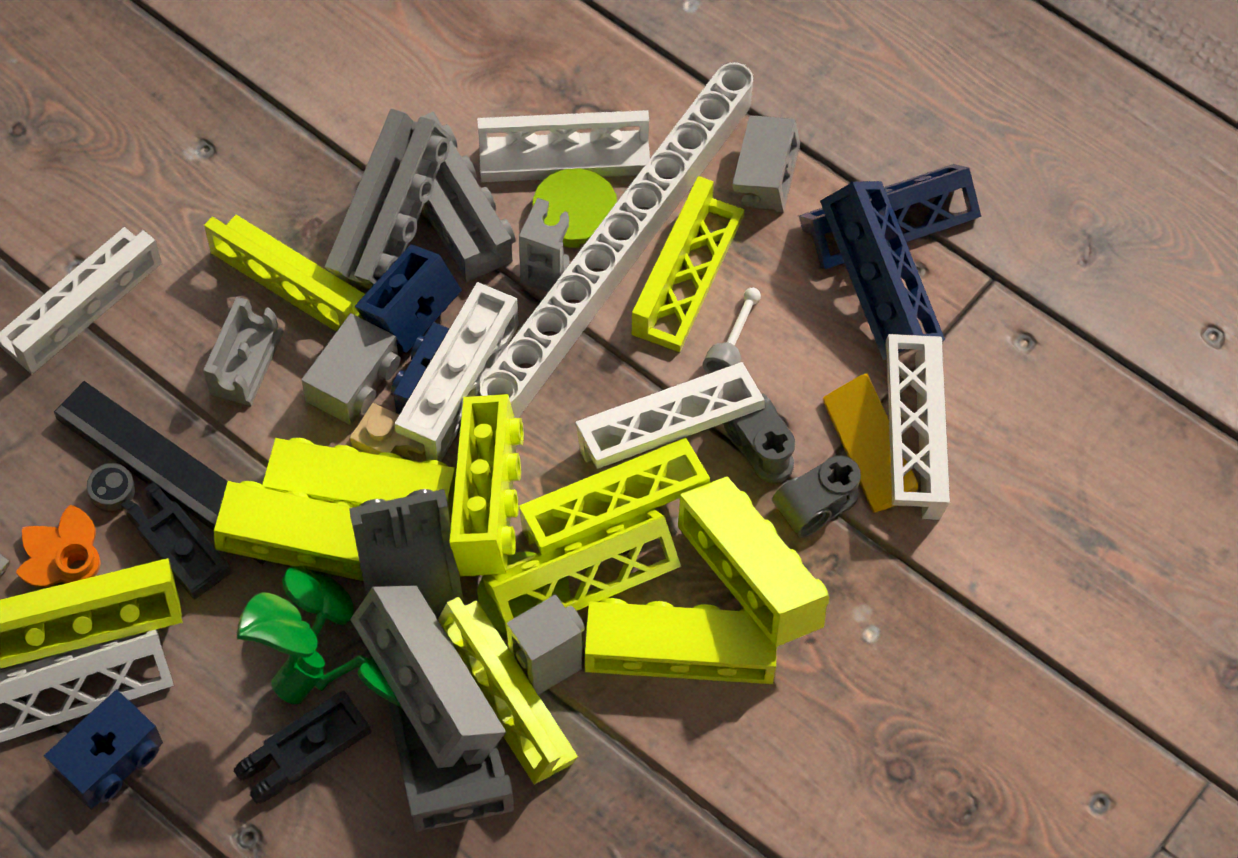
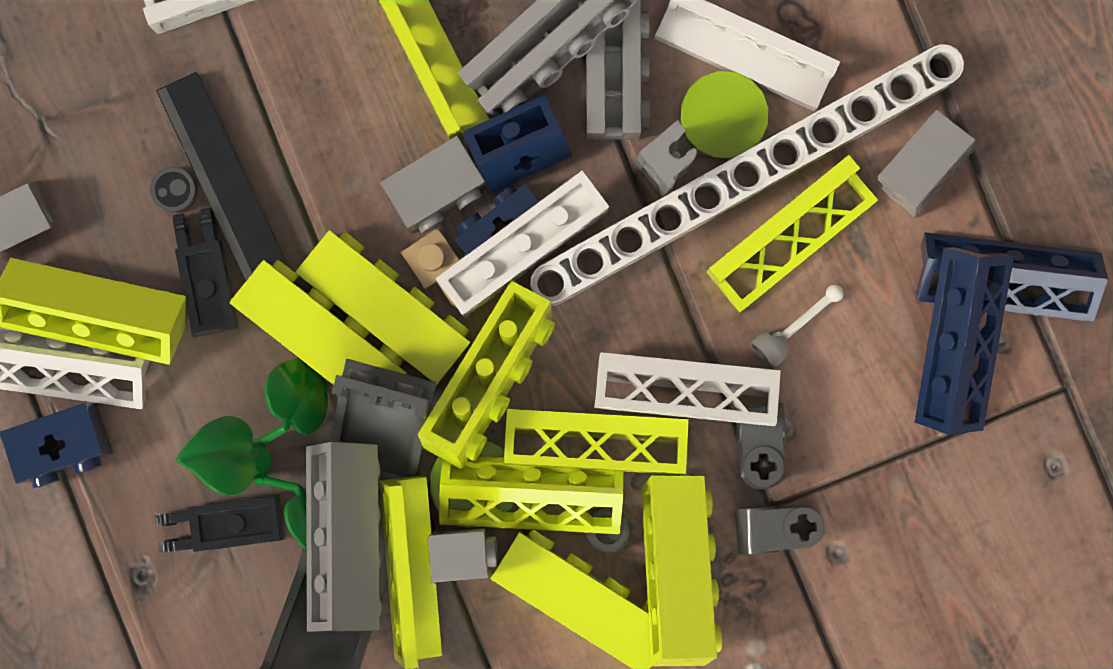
camera: 30 degrees right, 25 degrees up
orange plate [16,505,101,587] -> none
light grey hinge [203,297,283,406] -> none
yellow slope [822,373,918,513] -> none
white fence [886,334,950,520] -> none
none -> dark grey tile [586,507,631,553]

